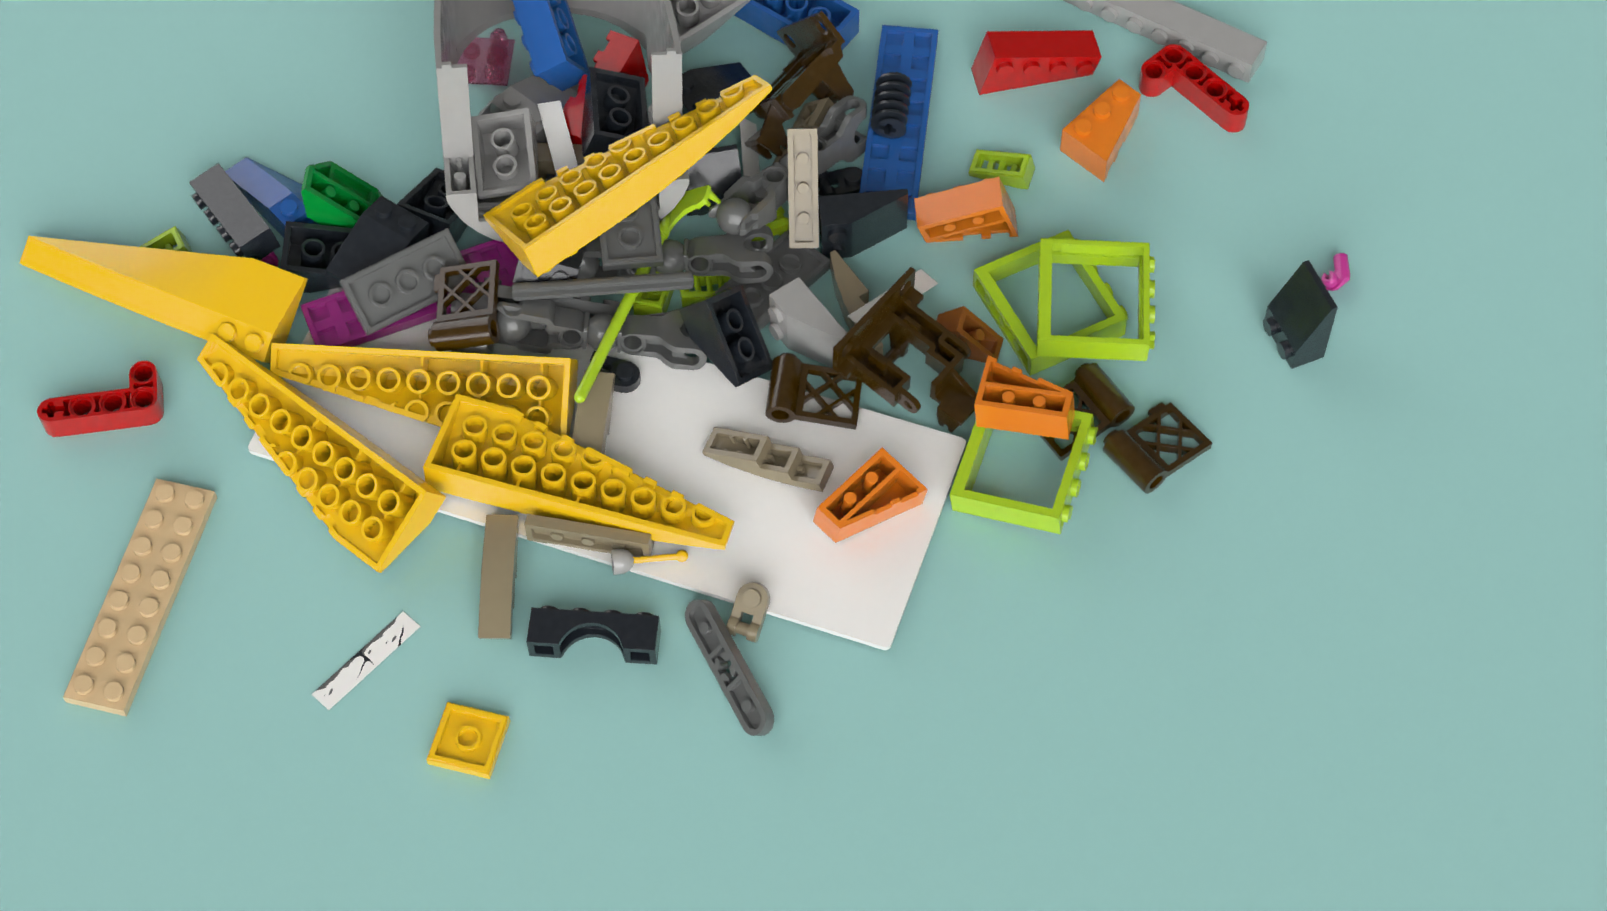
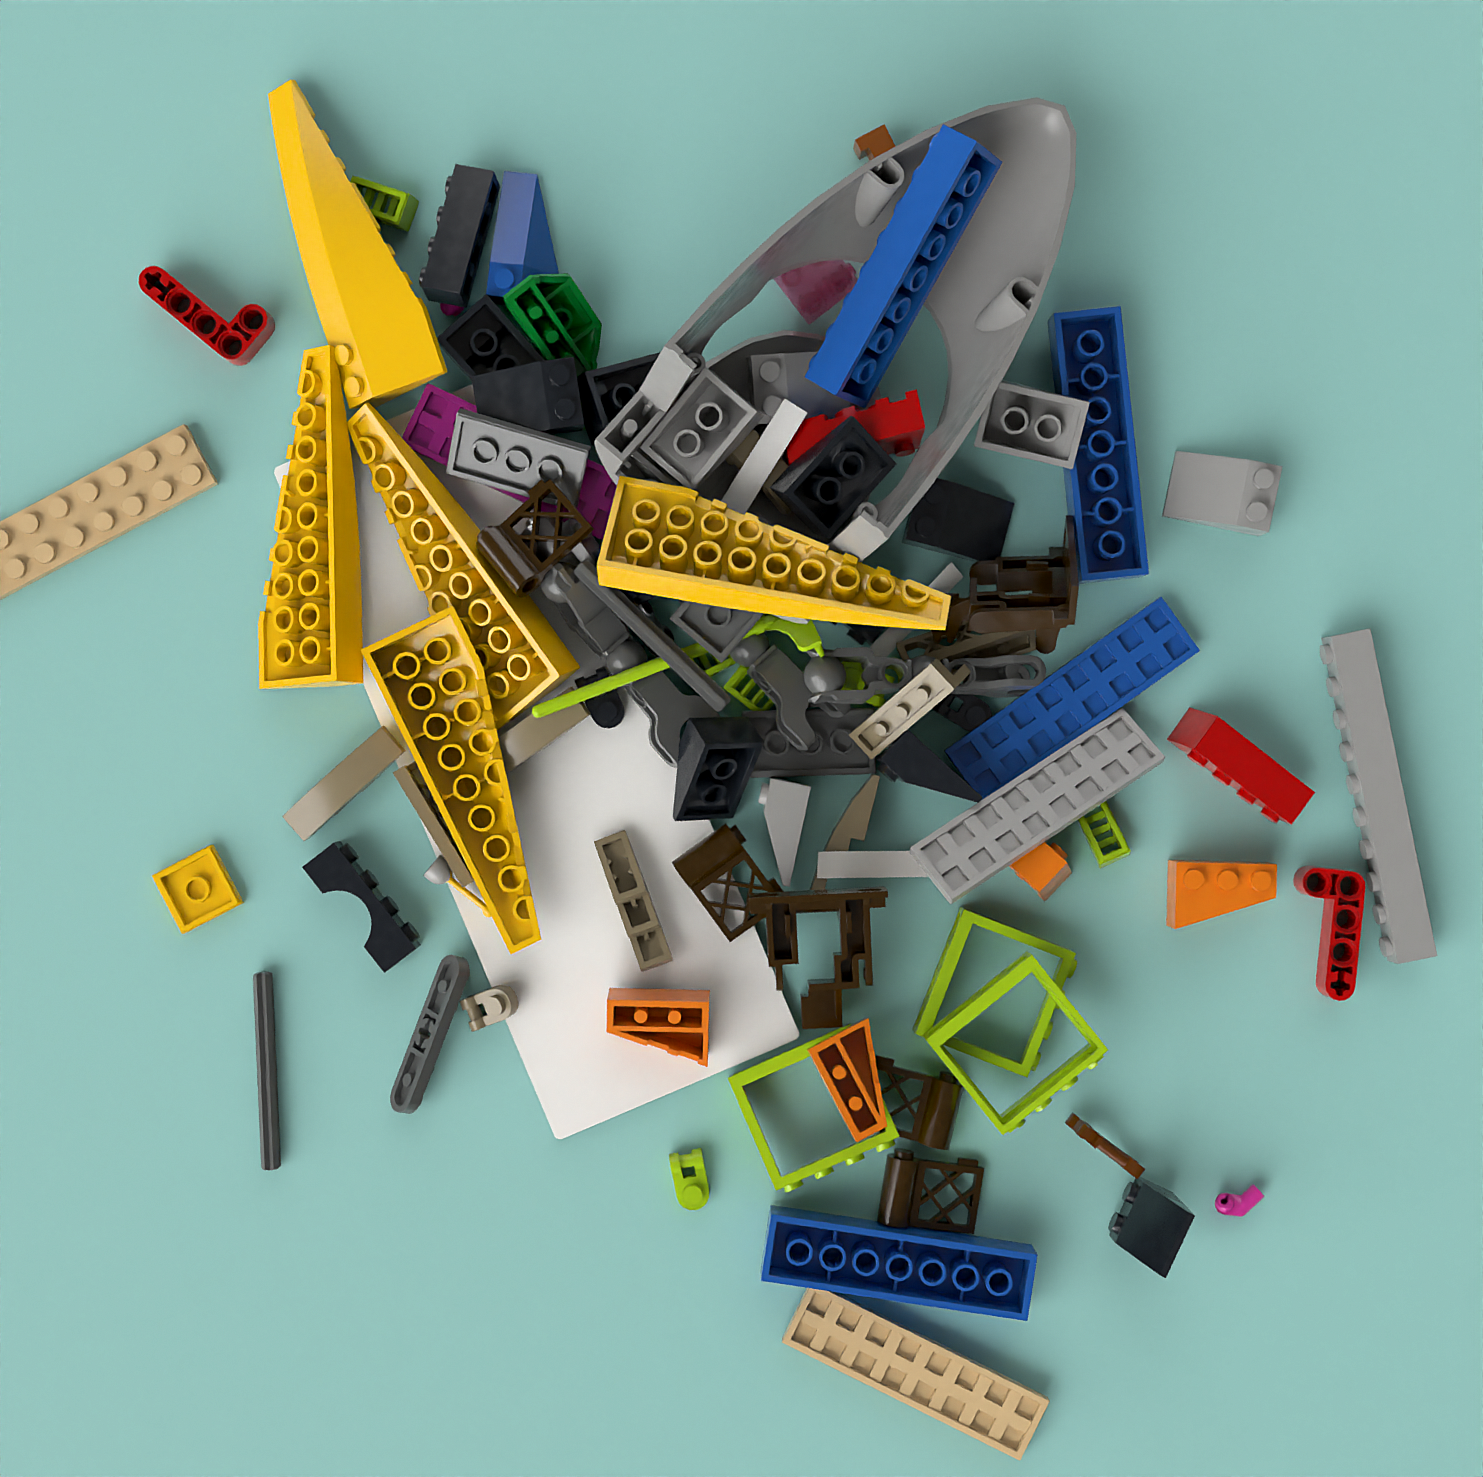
camera: 50 degrees right, 30 degrees up
white sticker [311,611,421,710] -> none
black piece [870,72,912,139] -> none
dark orange slope [936,306,1004,363] -> none
none -> dark grey axle [253,972,281,1171]
none -> lime plate [669,1148,709,1210]
none -> blue brick [760,1205,1038,1321]
none -> tan plate [782,1288,1050,1461]
none -> light grey plate [910,708,1165,904]
none -> reddish brown bar [1065,1112,1145,1179]

